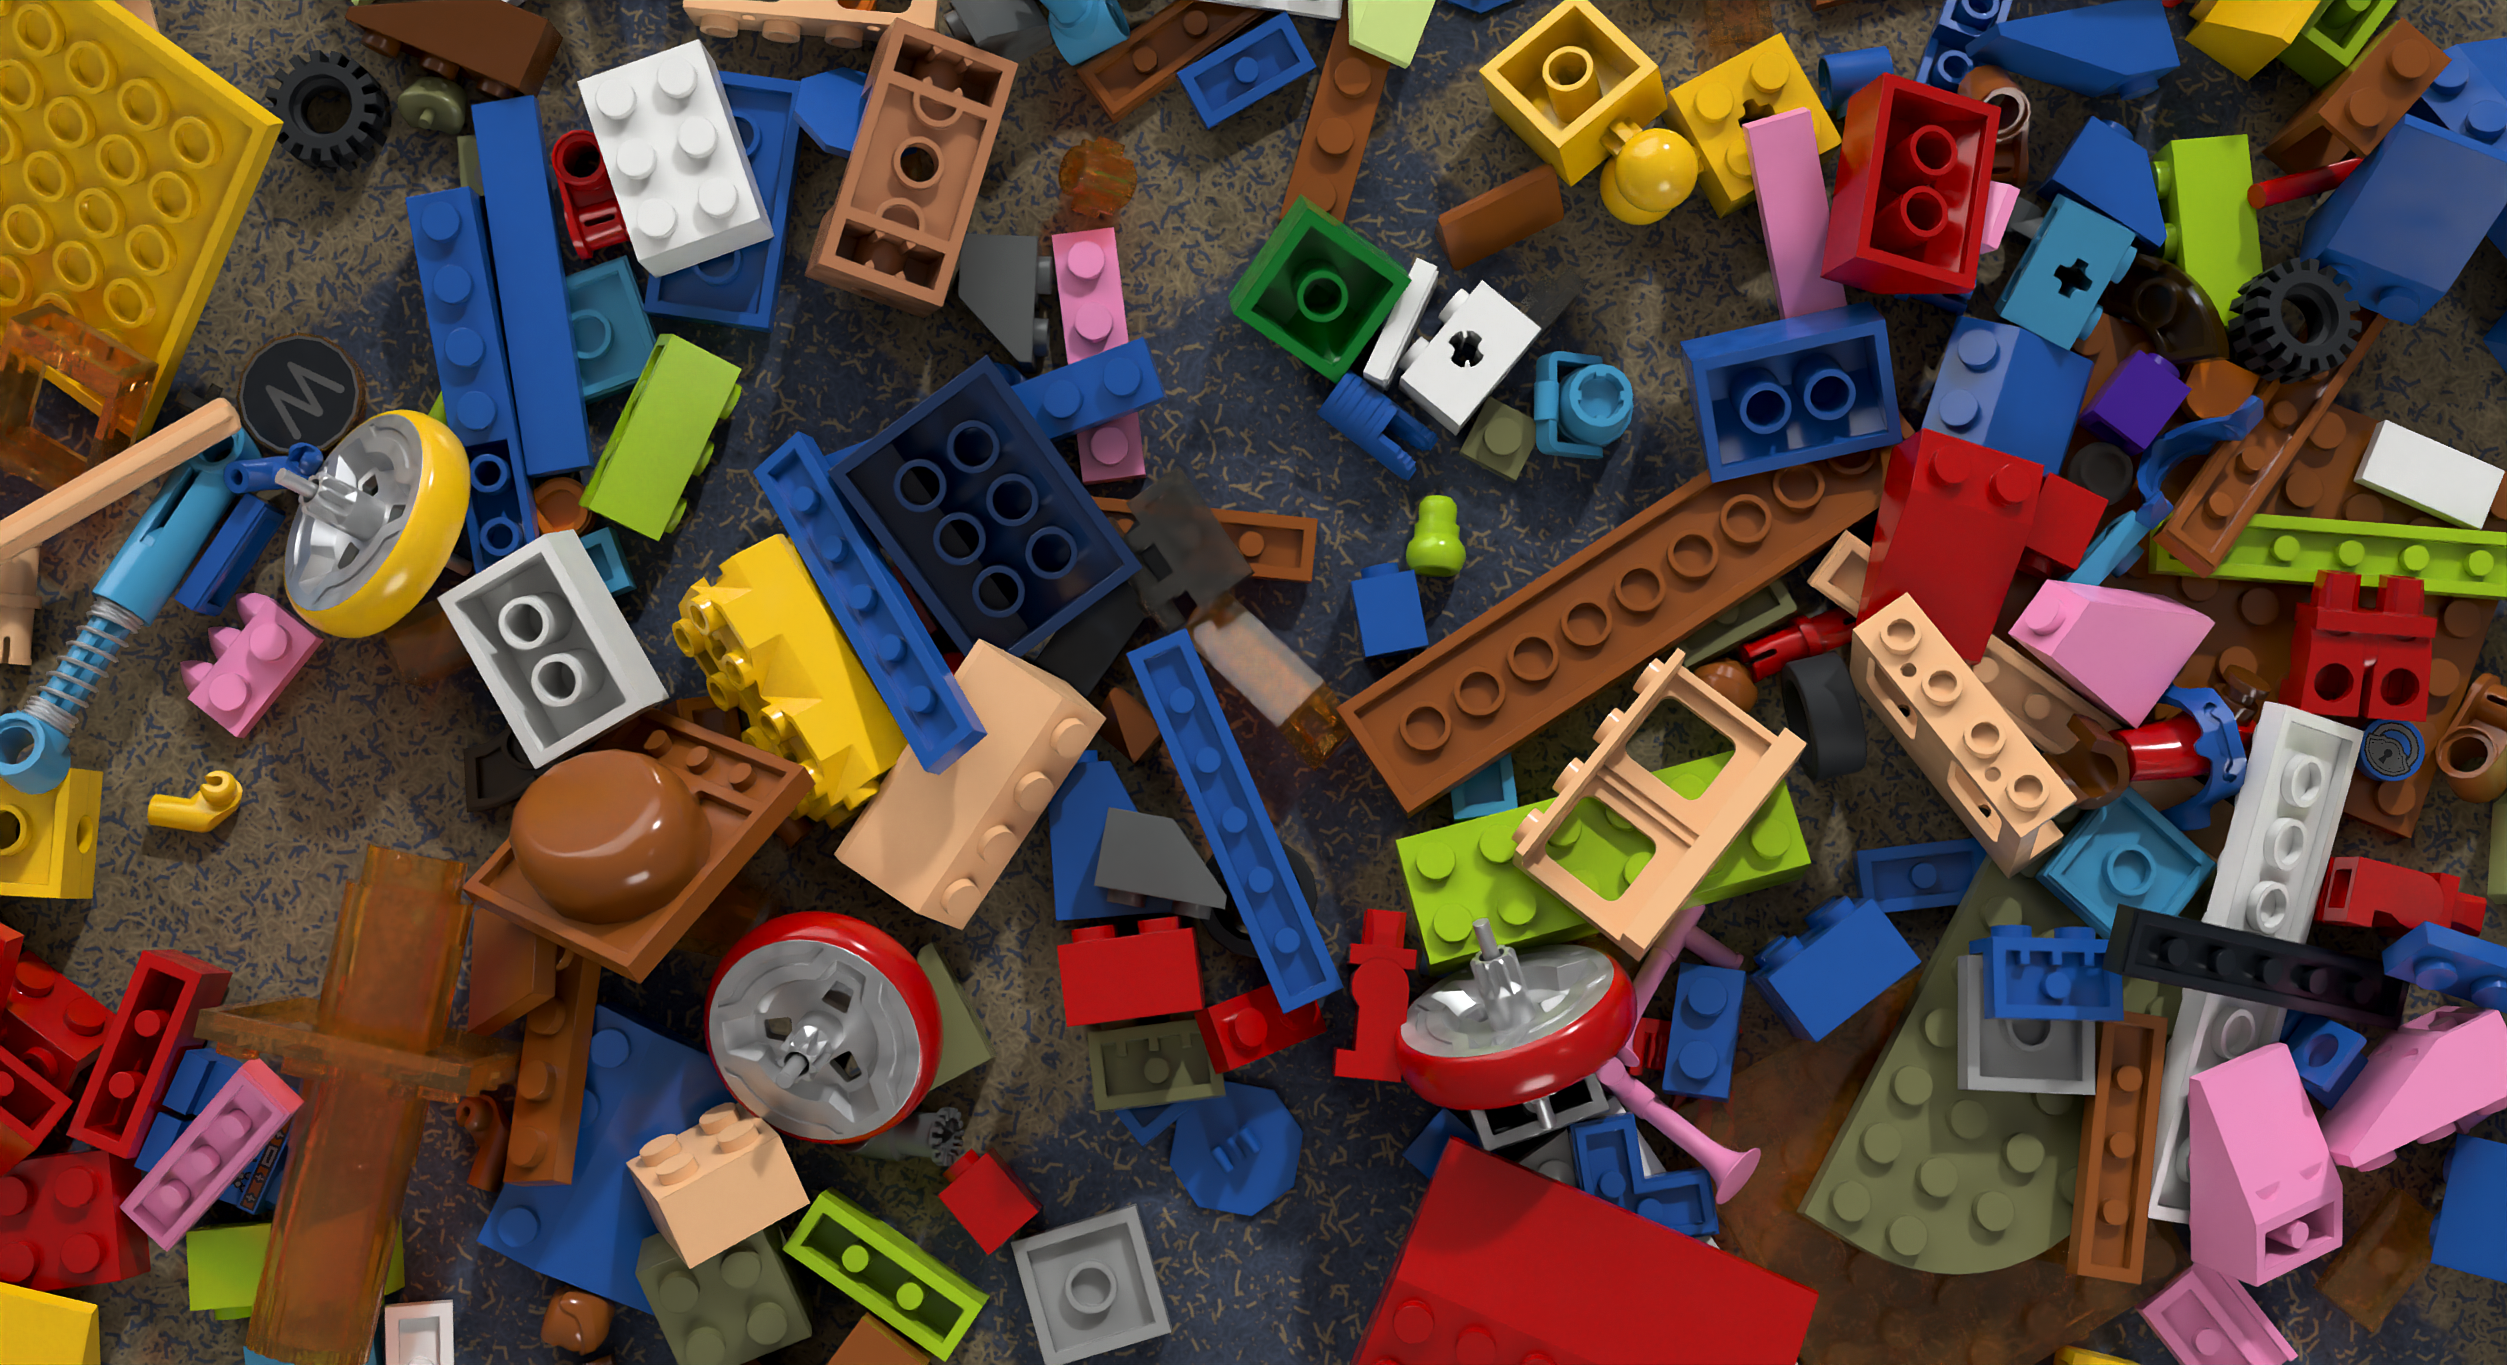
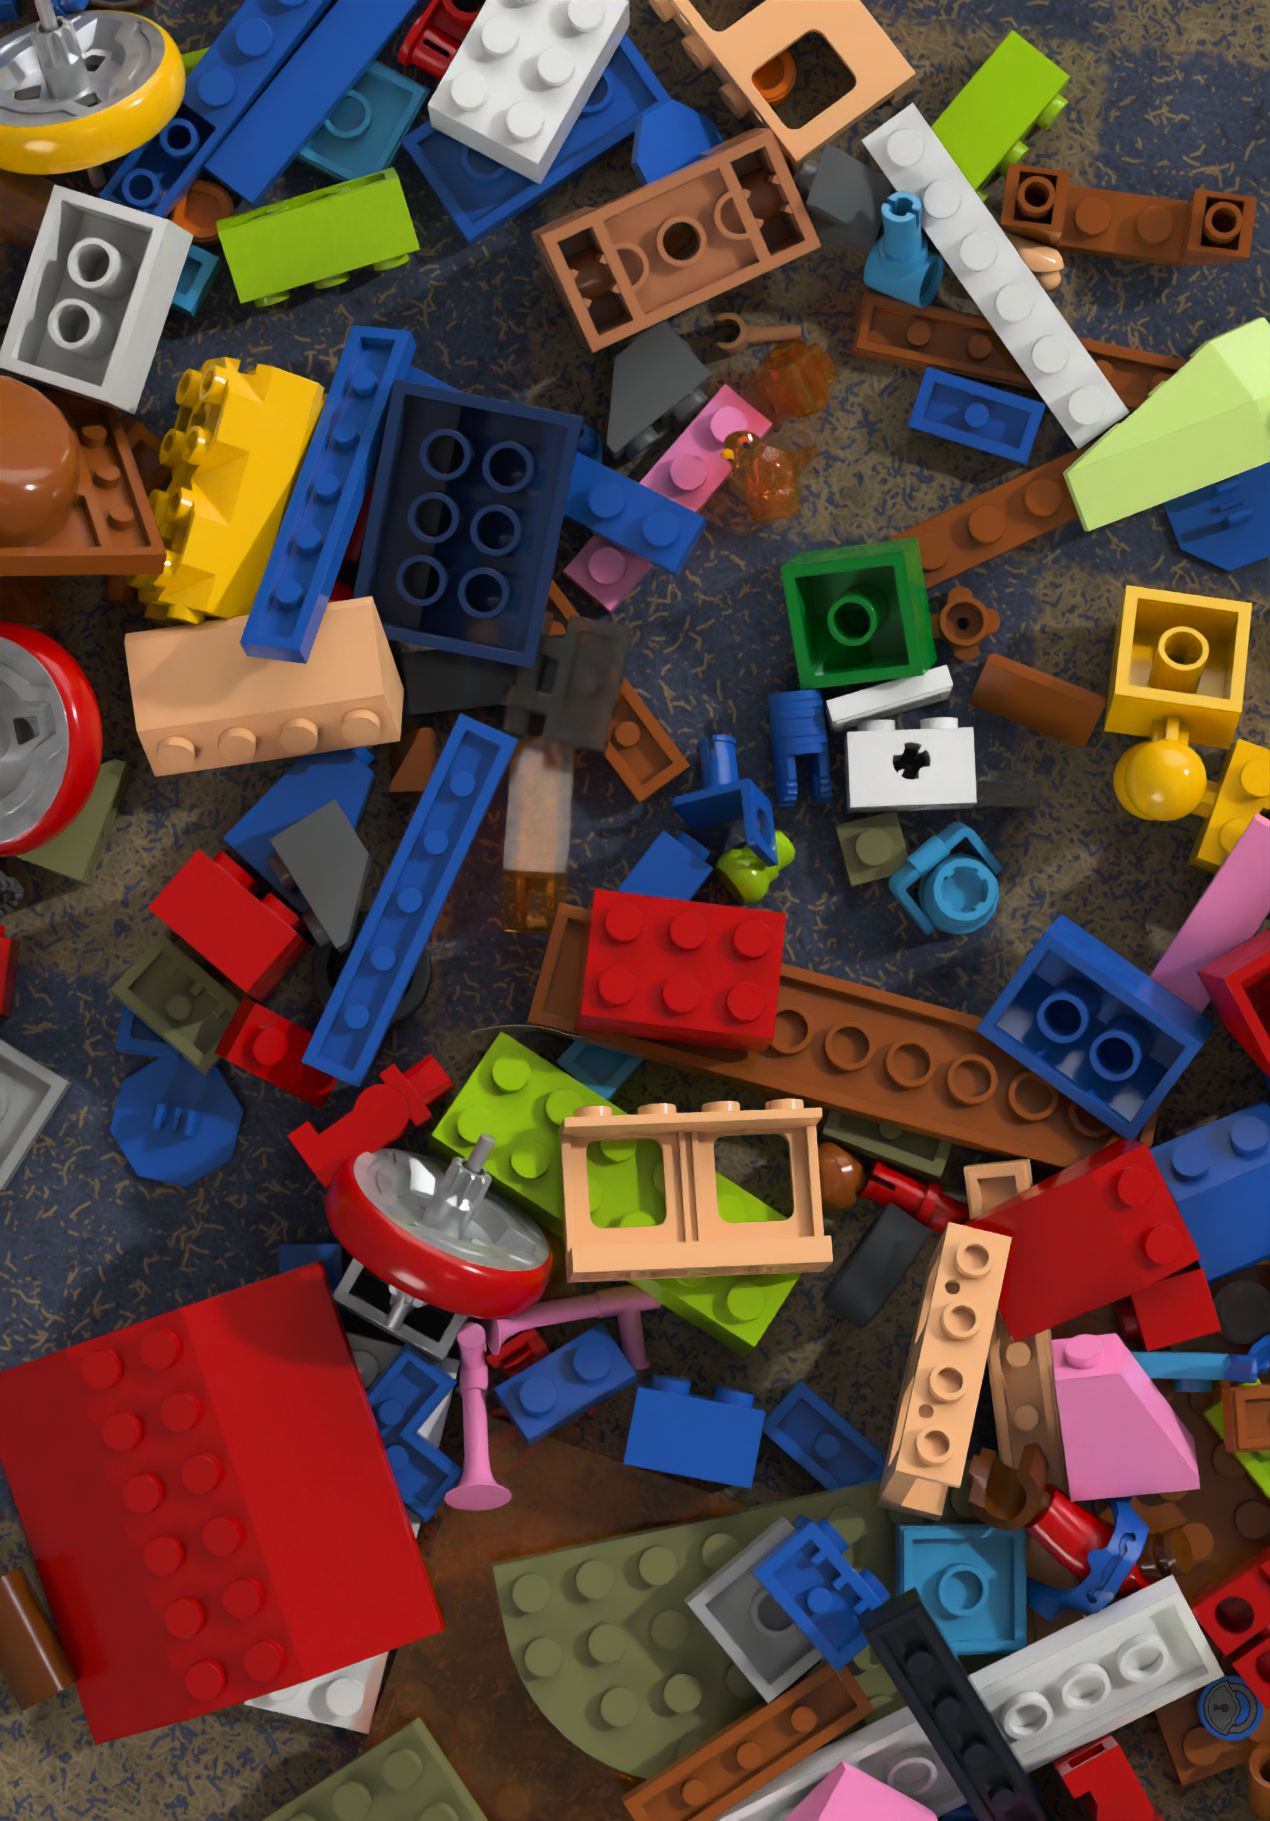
camera: 45 degrees right, 0 degrees up
none -> sticker [471,1025,583,1038]
none -> red brick [574,889,787,1053]
none -> blue bracket [672,735,778,867]
none -> medium nougat hand [713,312,801,355]
none -> clear orange animal [720,430,819,521]
none -> dark orange plate [930,587,1001,662]

